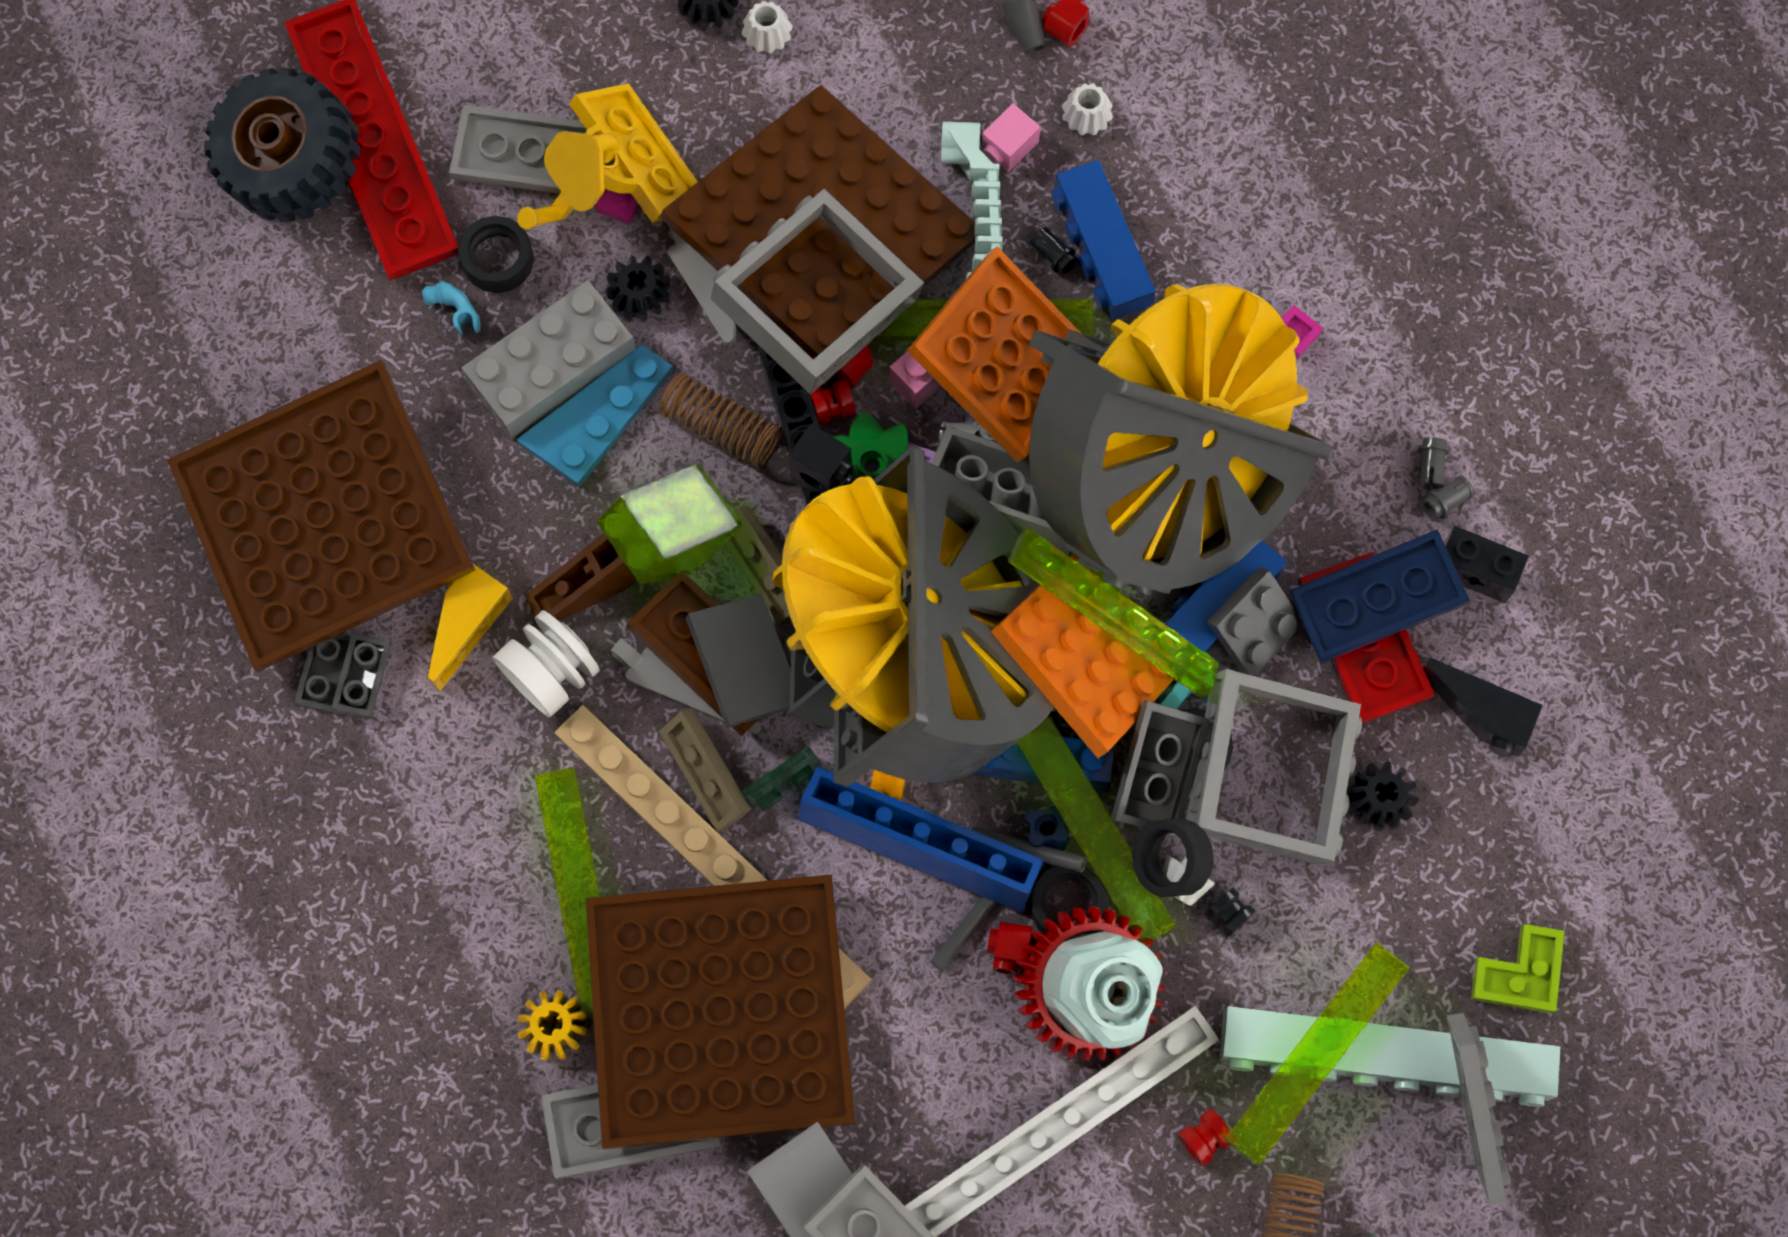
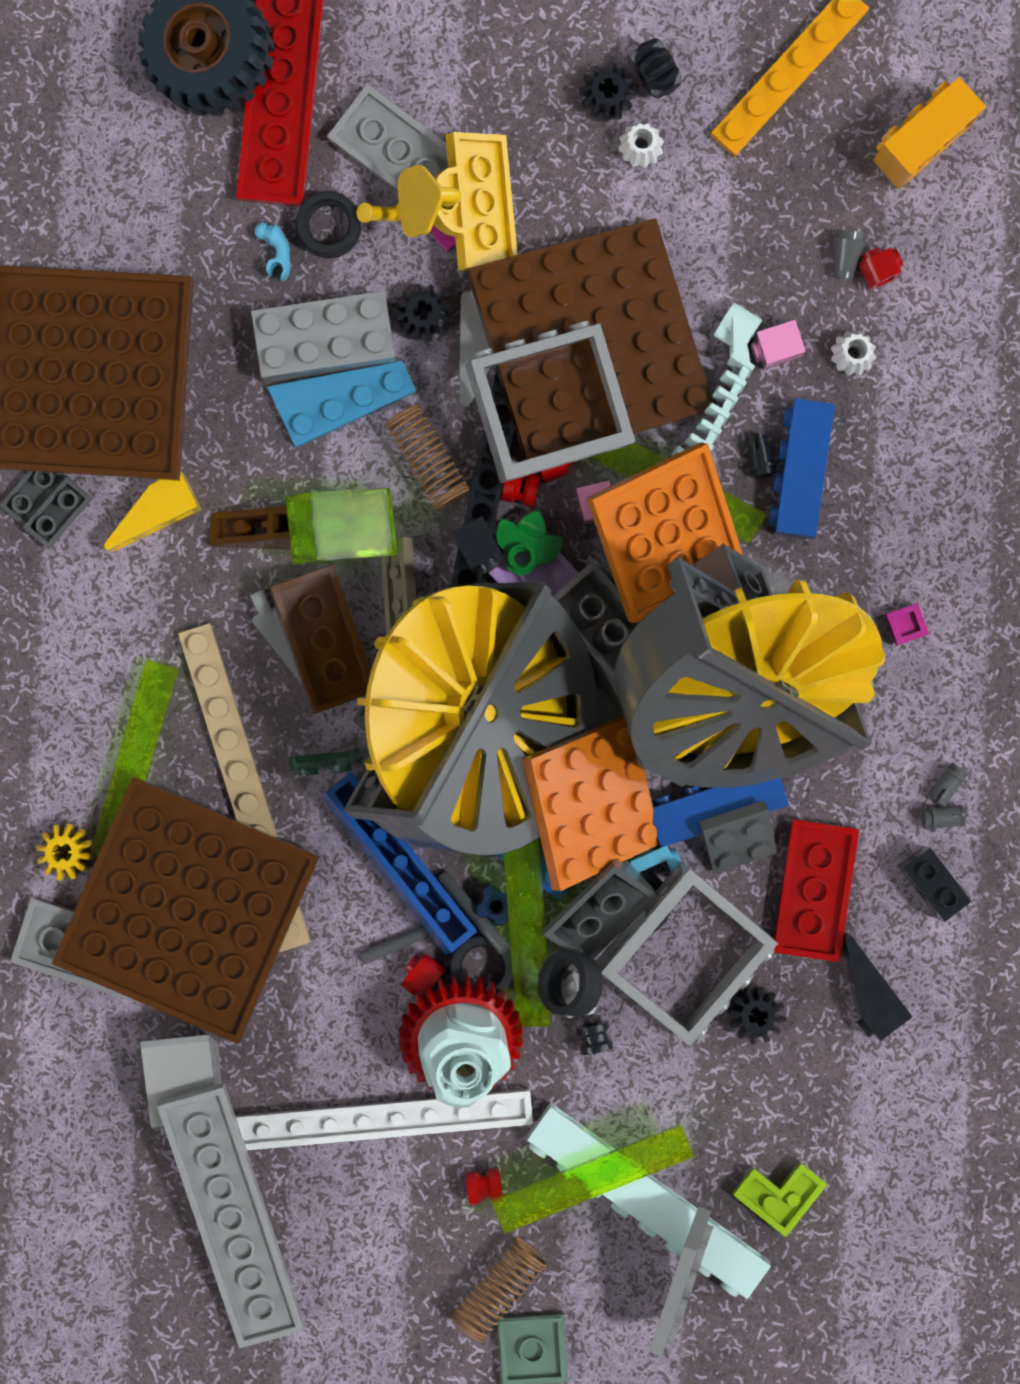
camera: 25 degrees right, 15 degrees up
white wheel [492,610,600,718] -> none
dark tan plate [659,708,751,833] -> none
dark grey tile [685,593,791,728] -> none
clear neon green plate [1009,527,1220,698] -> none
dark blue tile [1289,529,1470,665] -> none

